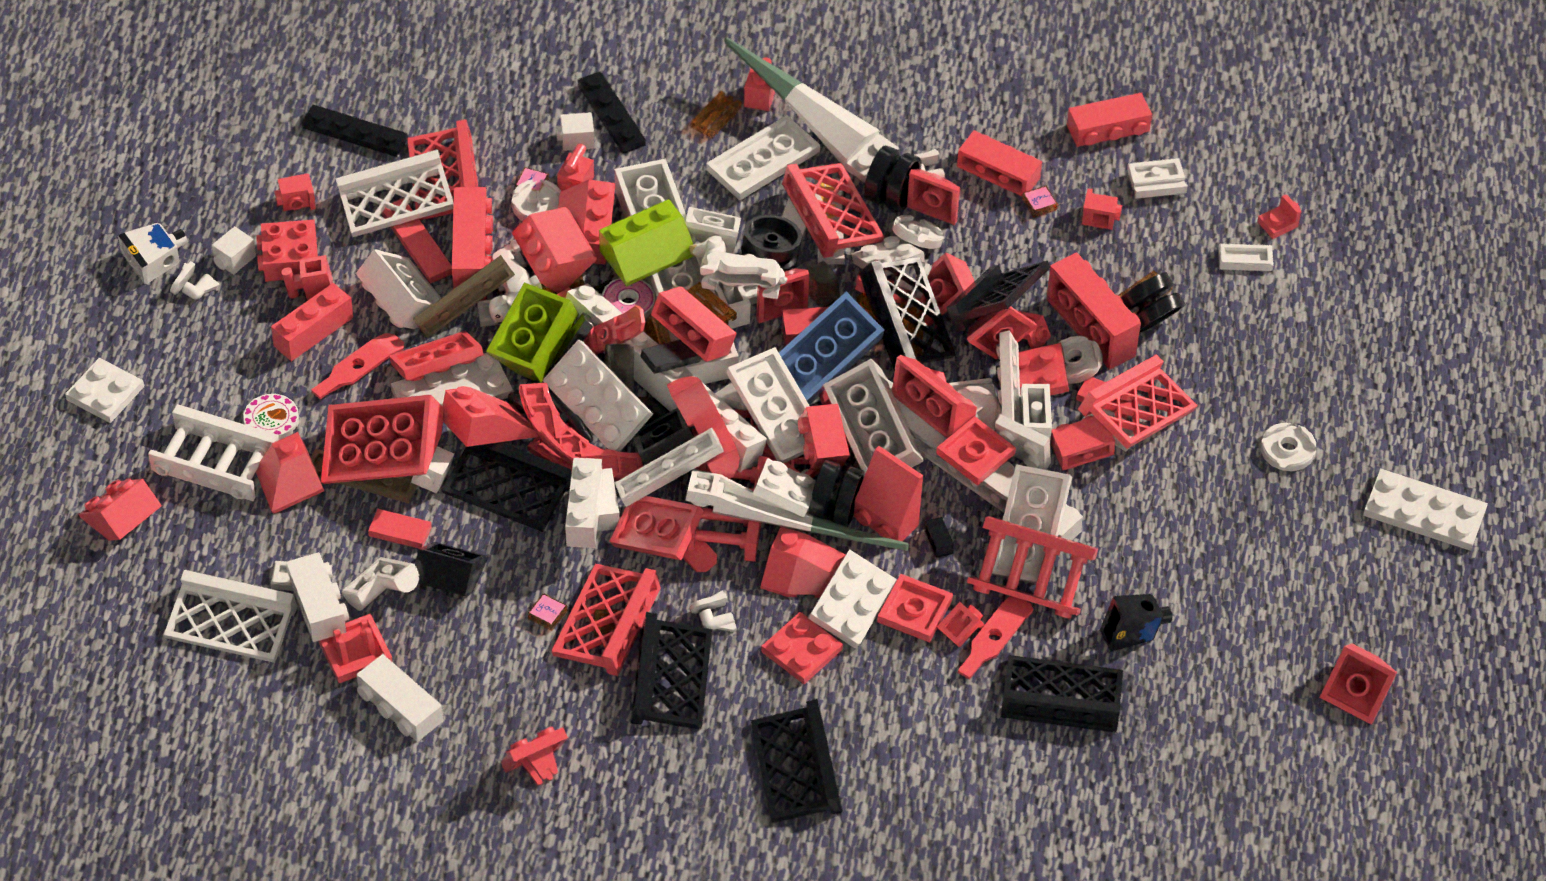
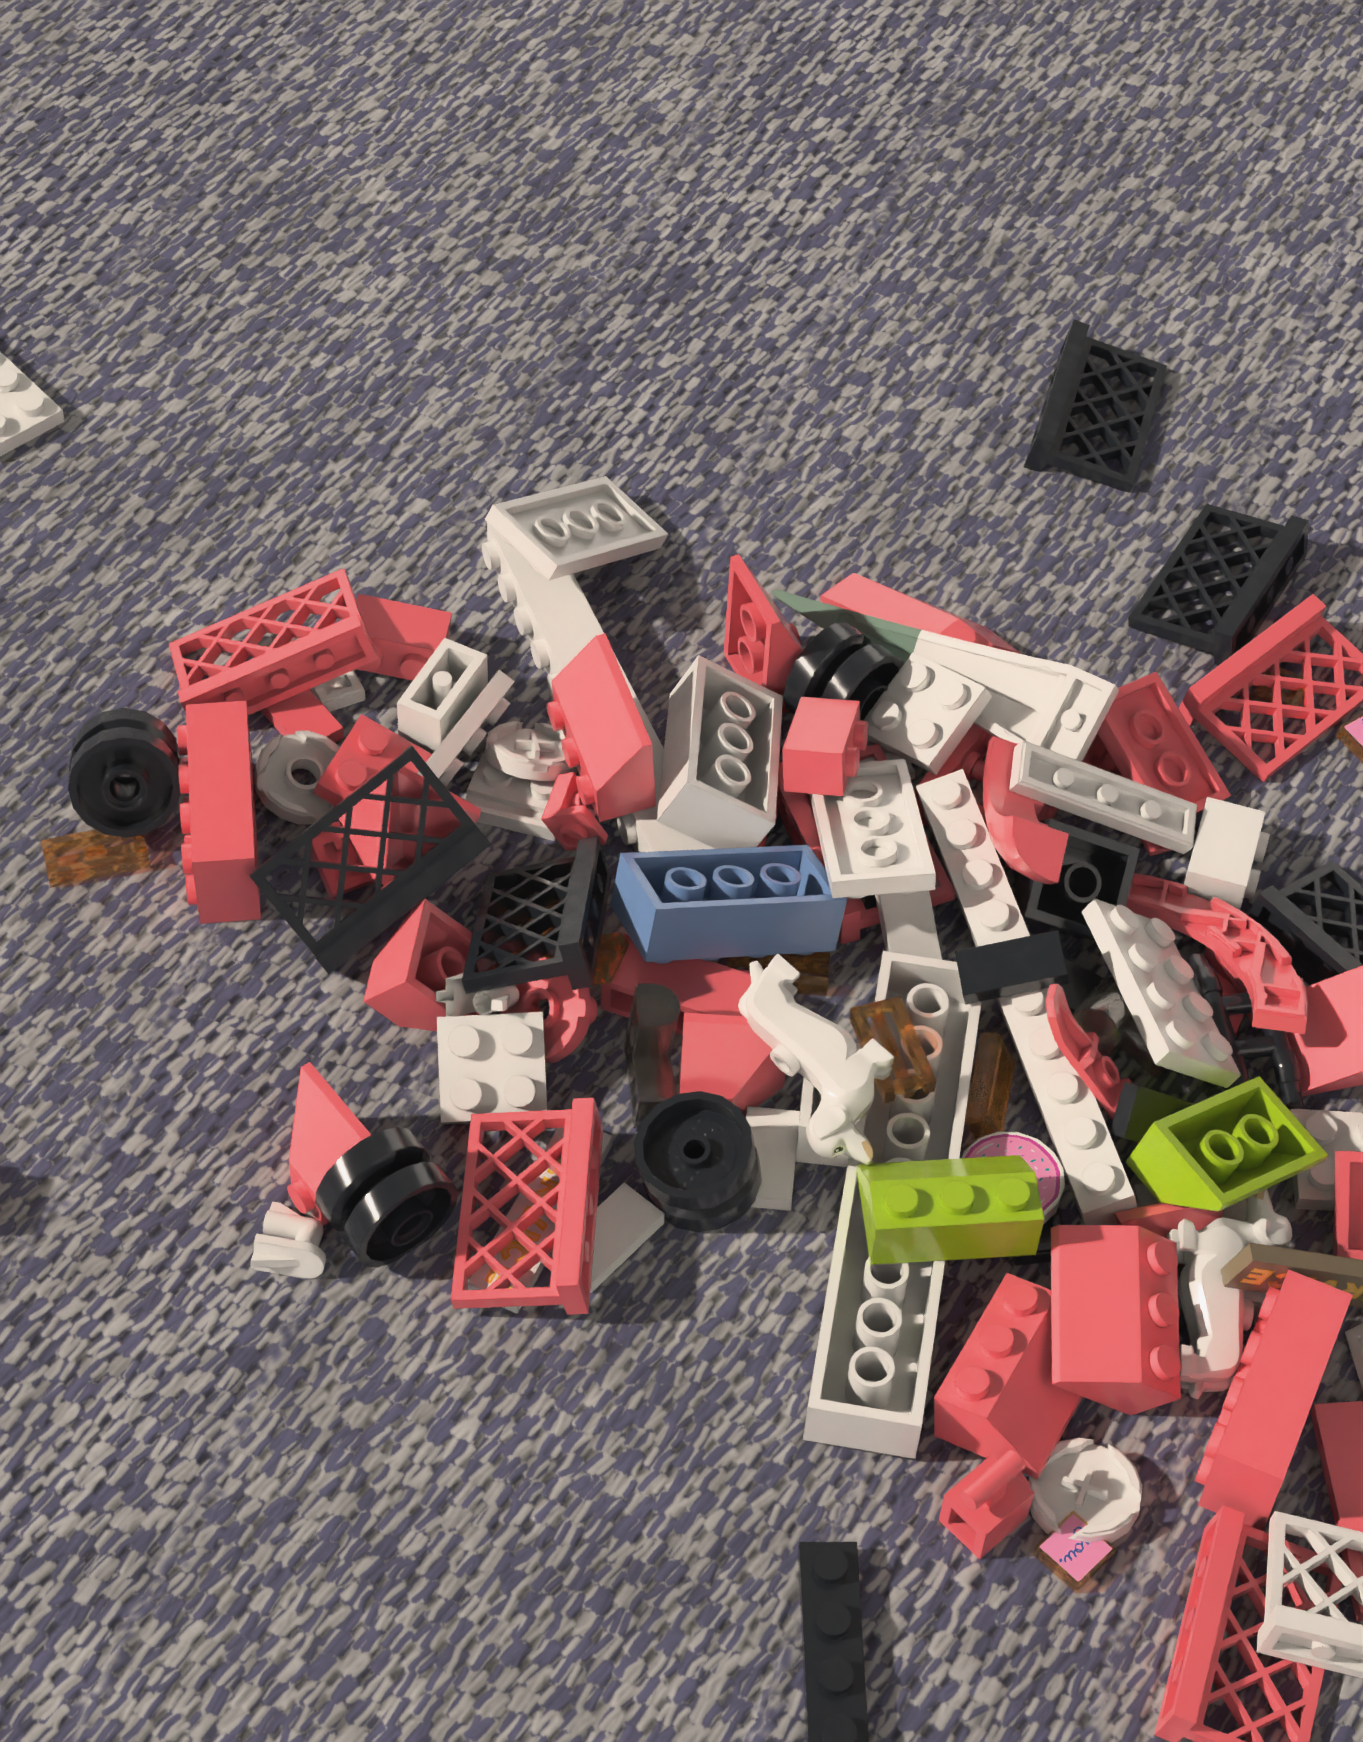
camera: 155 degrees left, 0 degrees up
white brick [556,112,594,151] -> none
white brick [565,458,603,548] -> none
coral brick [651,286,737,362] -> none
white slope [685,207,741,254] -> none
white piece [690,590,737,632] -> none
clear orange tile [691,91,742,139] -> none
white plate [706,115,820,201] -> none
white plate [724,37,899,183] -> none
coral brick [744,58,775,112] -> none
coral plate [761,612,843,684] -> none
white plate [808,549,897,649] -> none
coral plate [877,574,953,643] -> none
white tile [892,215,944,249] -> none
black piece [924,517,954,558] -> none
coral plate [936,416,1016,486] -> none
coral bracket [937,602,985,648] -> none
coral brick [957,131,1042,198] -> none
coral piece [958,596,1033,680] -> none
coral fence [967,516,1098,619] -> none
white plate [995,414,1051,470] -> none
black fence [1001,655,1123,733] -> none
tile [1022,186,1058,217] -> none
coral brick [1081,189,1122,230] -> none
black torso [1100,594,1172,652] -> none
white tile [1261,423,1316,471] -> none
coral slope [1320,643,1397,724] -> none

